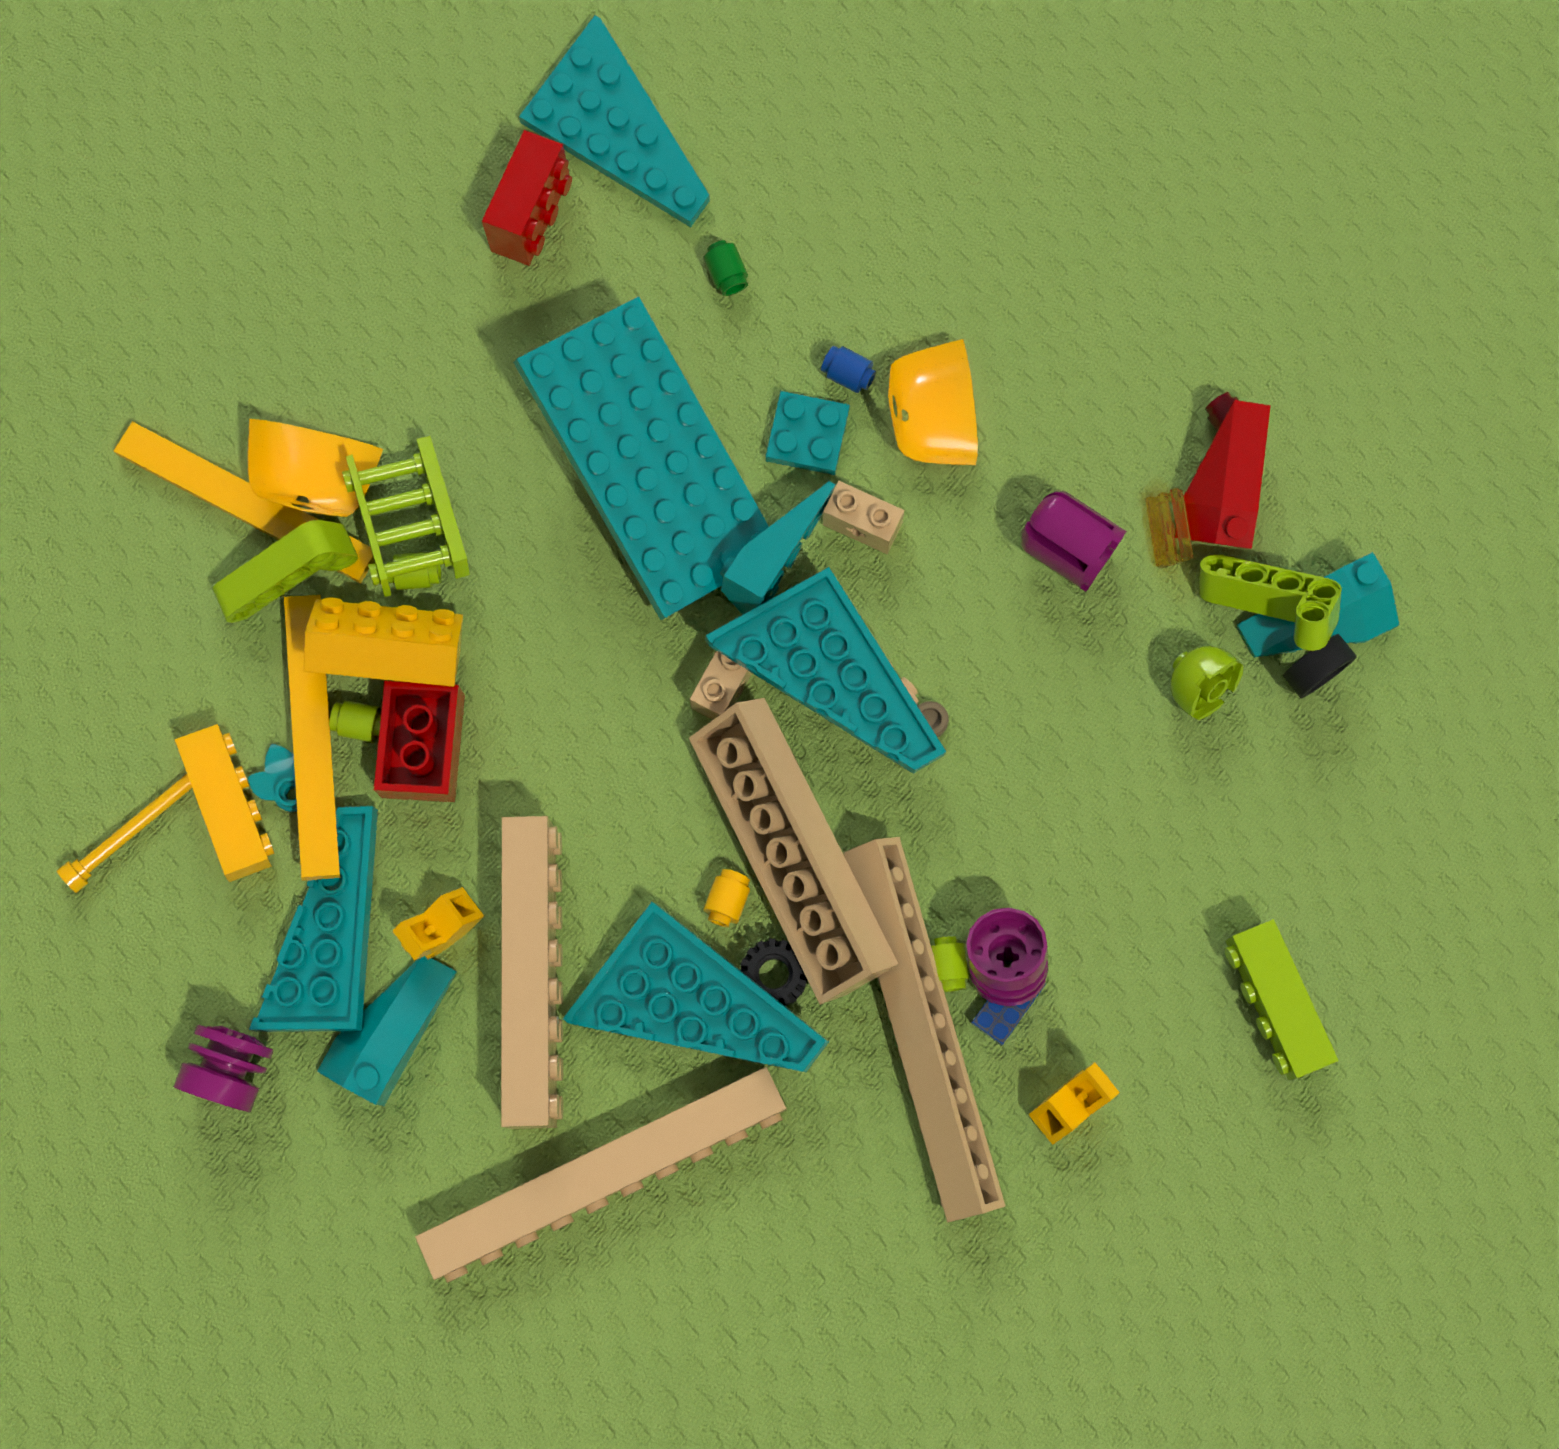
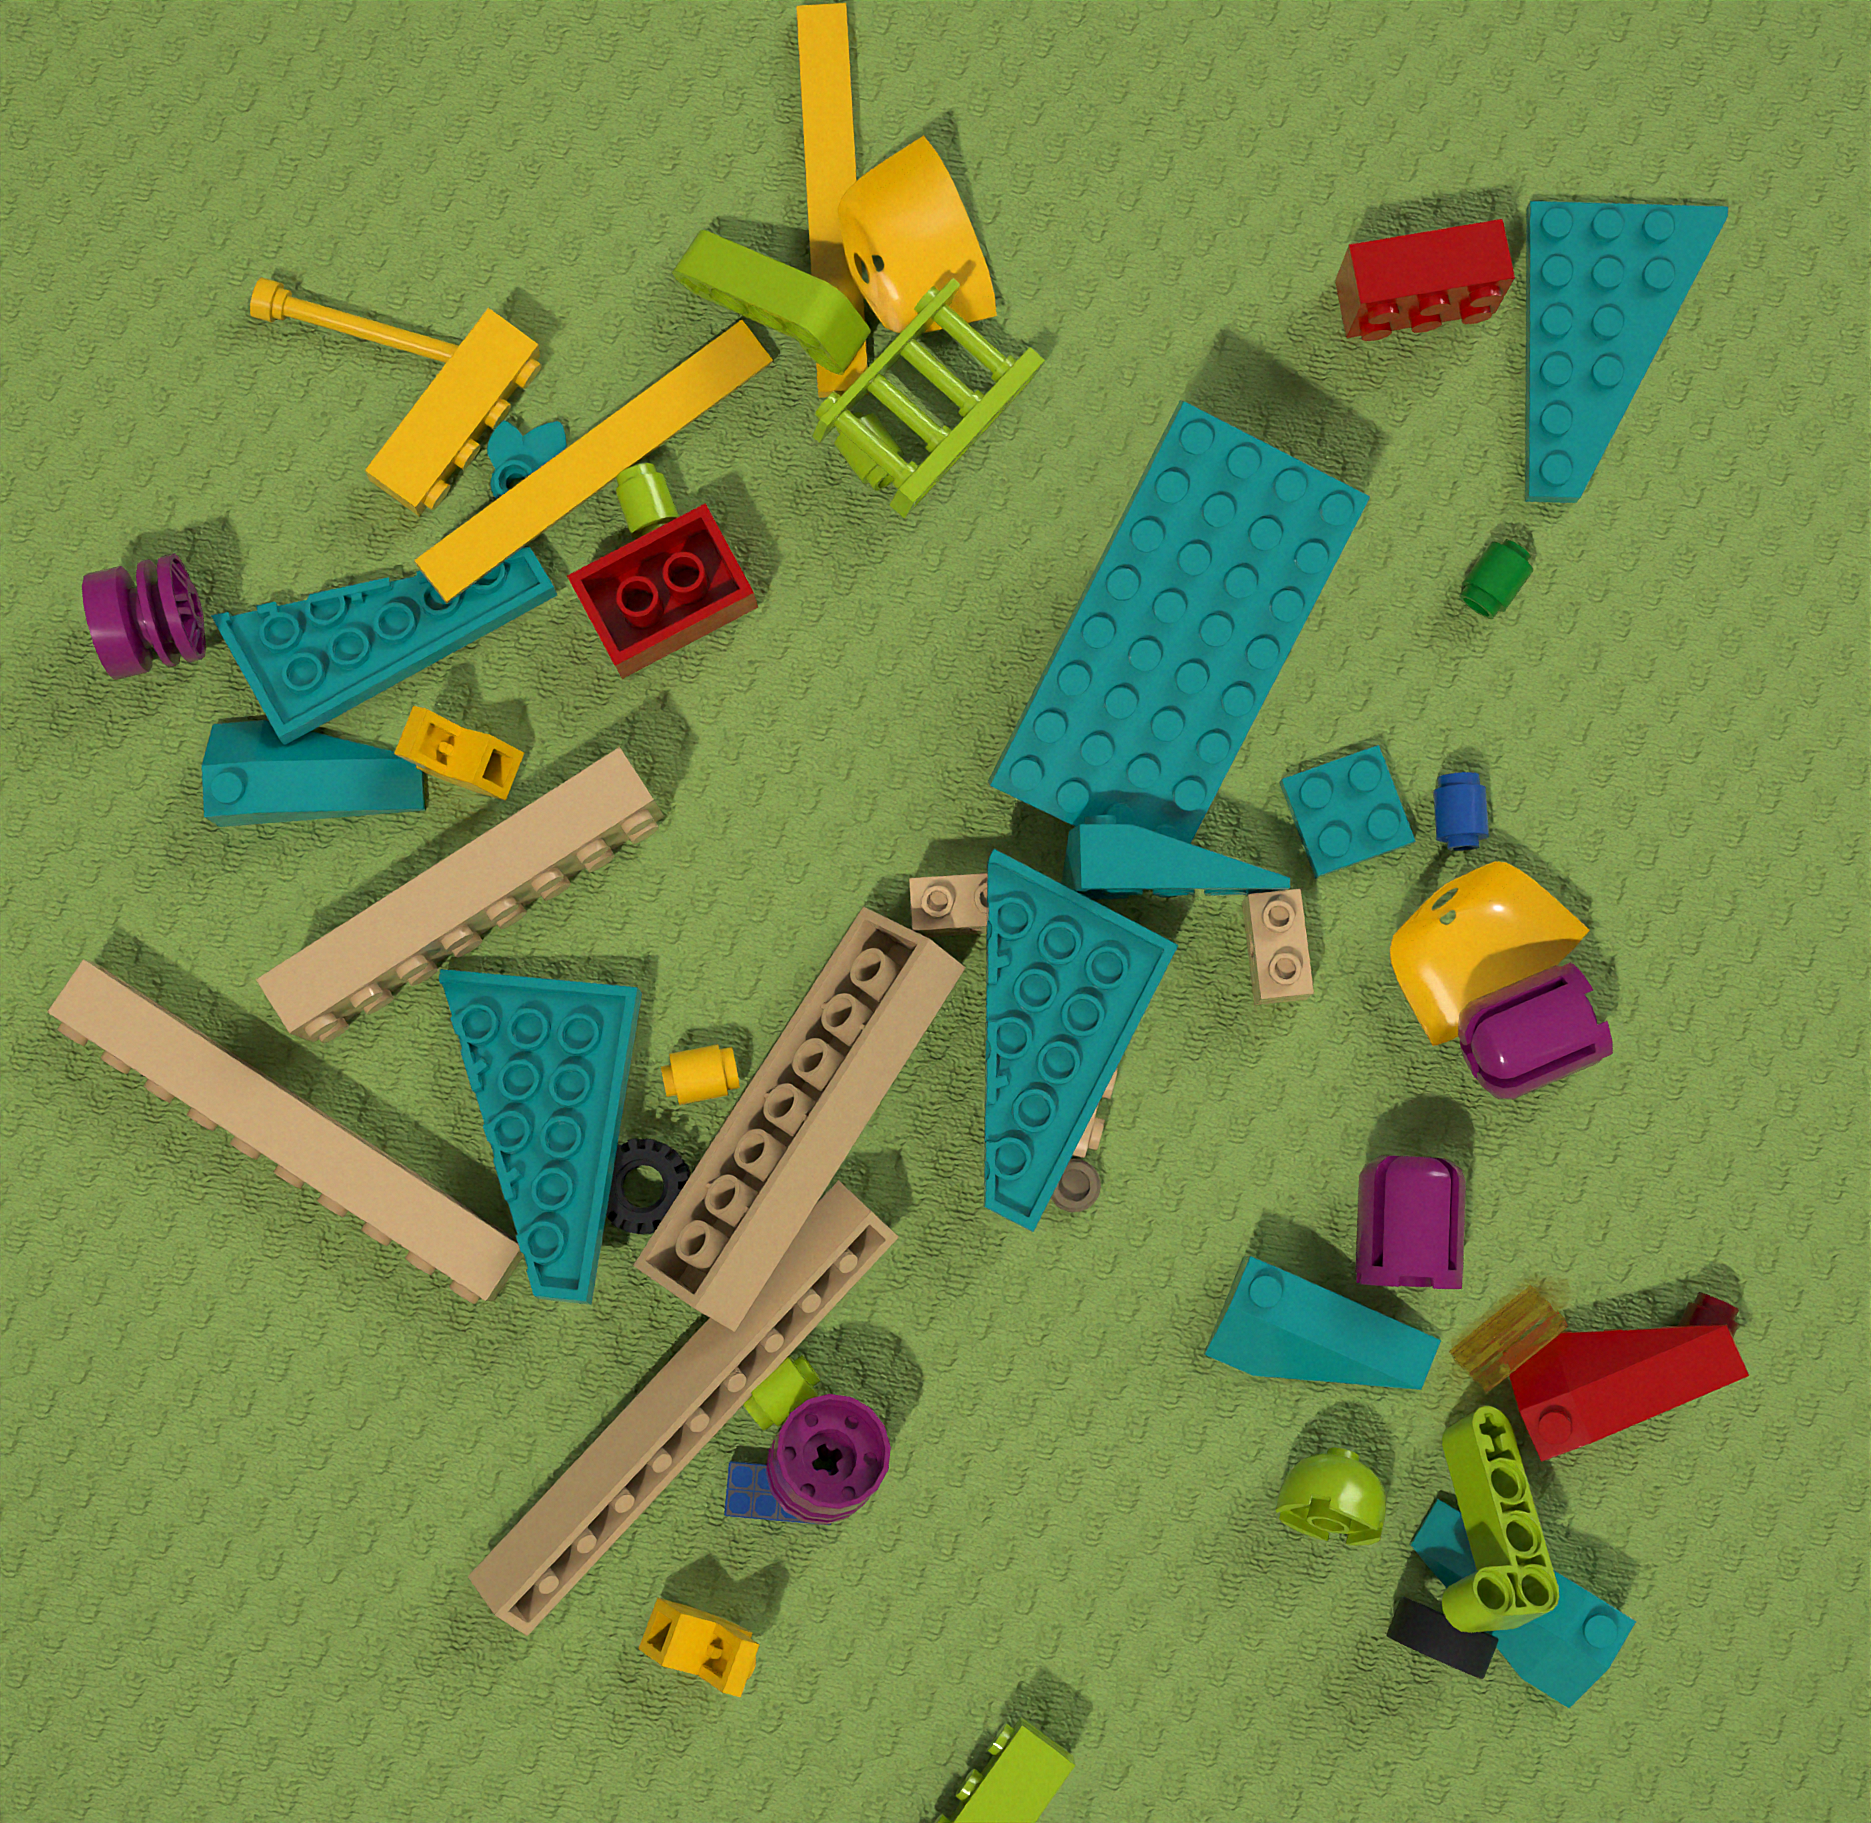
camera: 60 degrees right, 5 degrees up
yellow brick [304,597,463,687] -> none
none -> teal wedge [1204,1256,1441,1390]
none -> magenta cylinder [1458,962,1613,1100]

